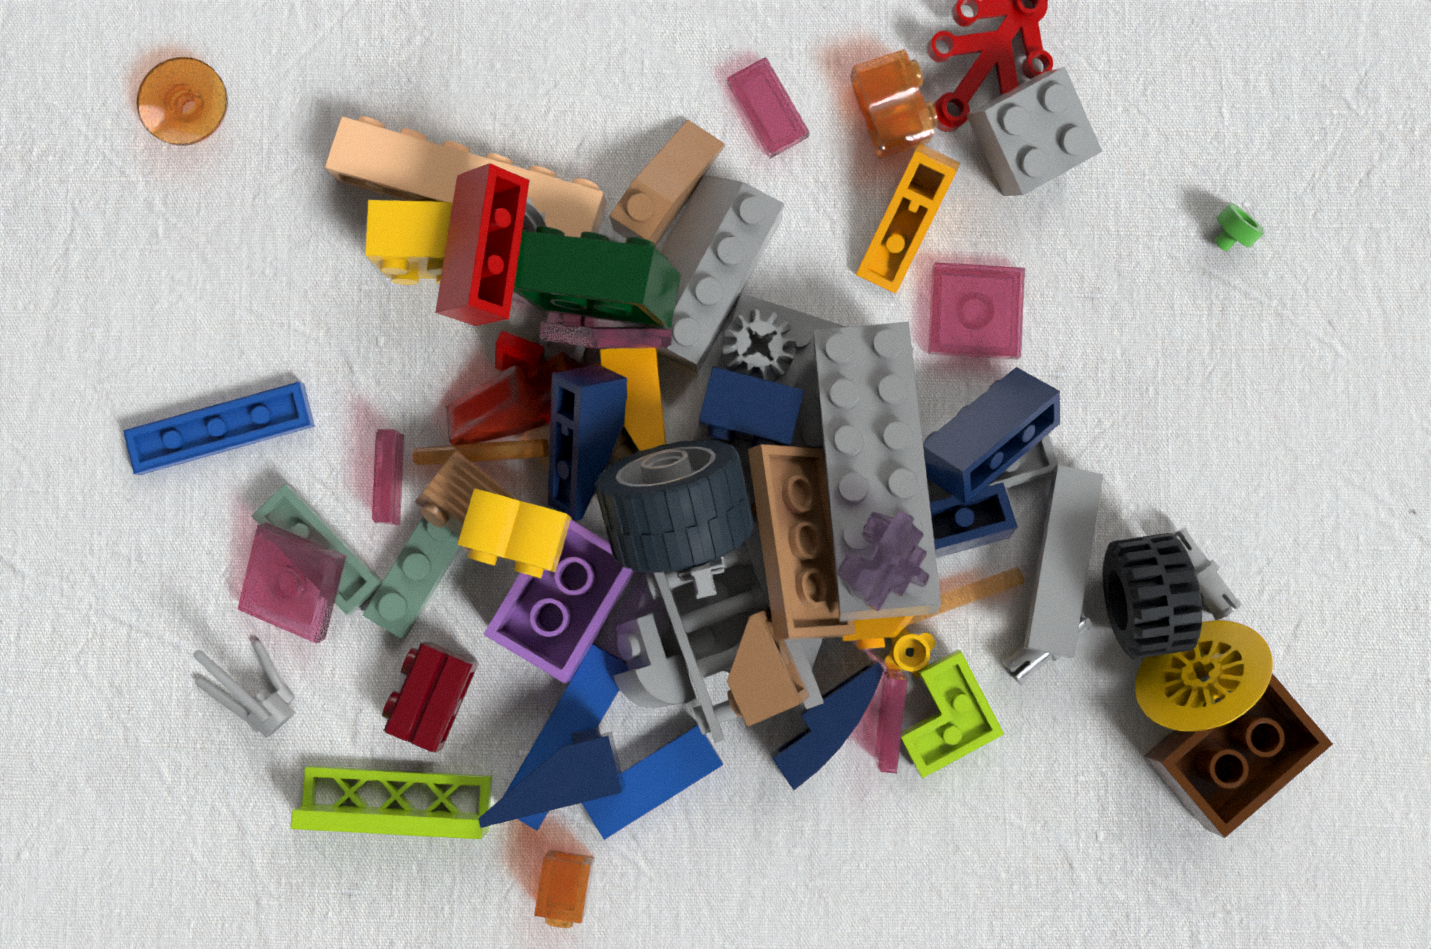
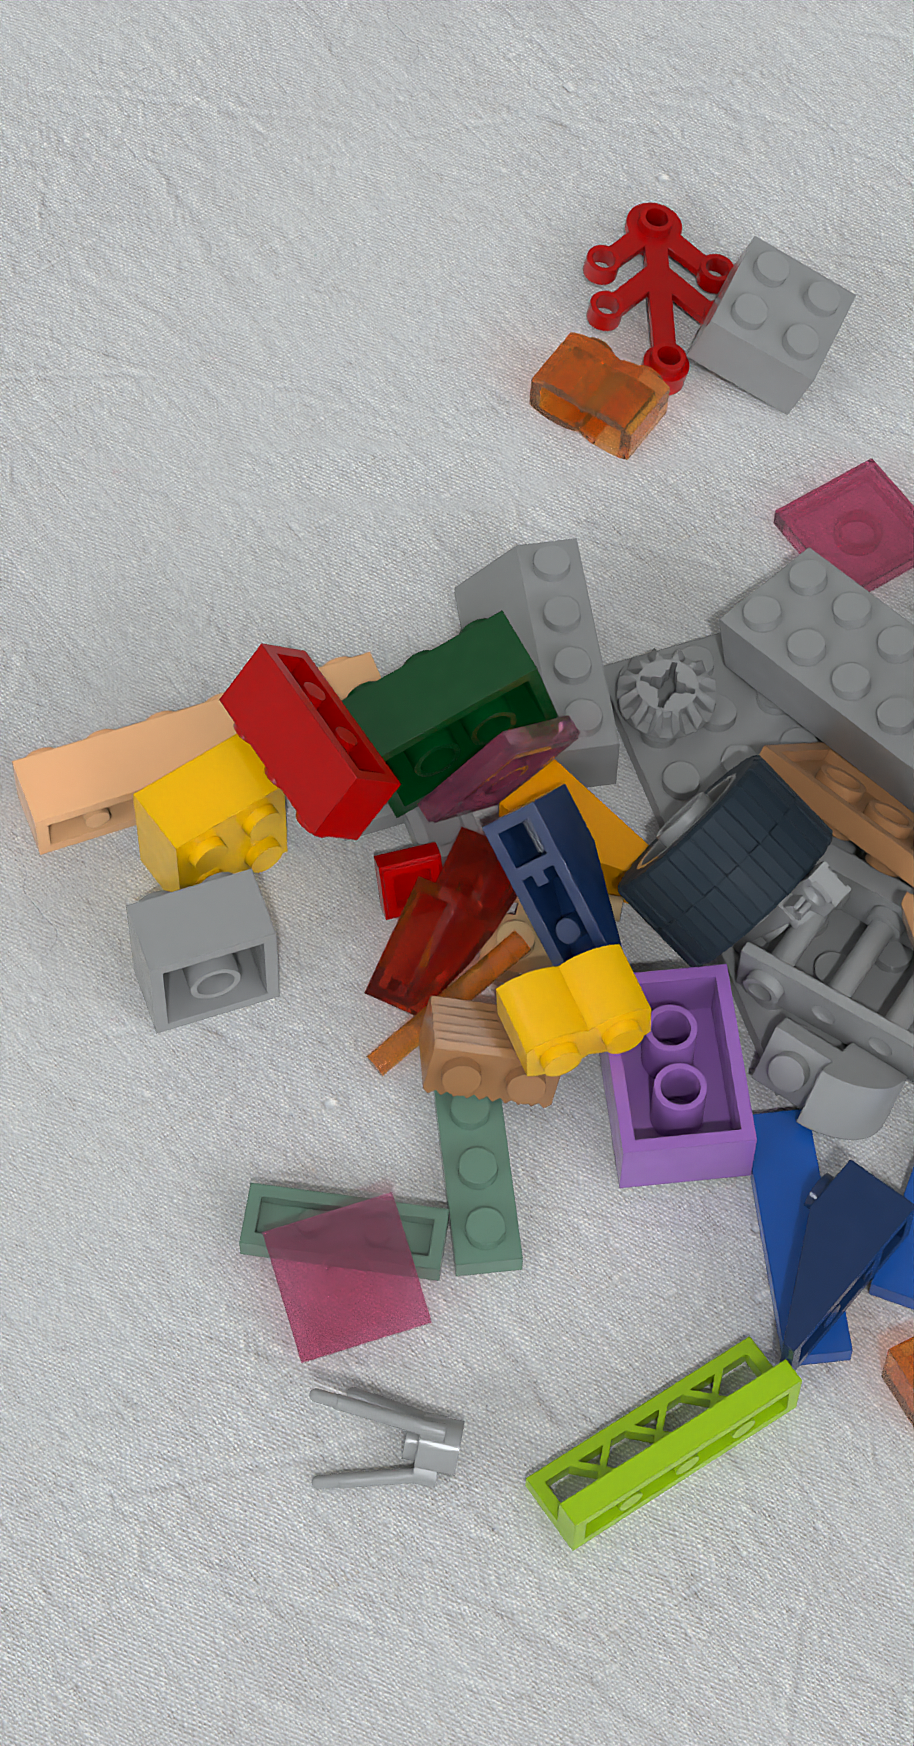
camera: 40 degrees left, 25 degrees down
blue tile [123,381,315,475] -> none
clear pink tile [372,429,404,525] -> none
dark red brick [382,642,479,753] -> none
medium nougat slope [609,120,725,247] -> none
dark blue brick [698,367,804,448] -> none
clear pink tile [727,57,810,158] -> none
light orange slope [855,143,961,294] -> none
none -> light grey brick [126,868,280,1034]

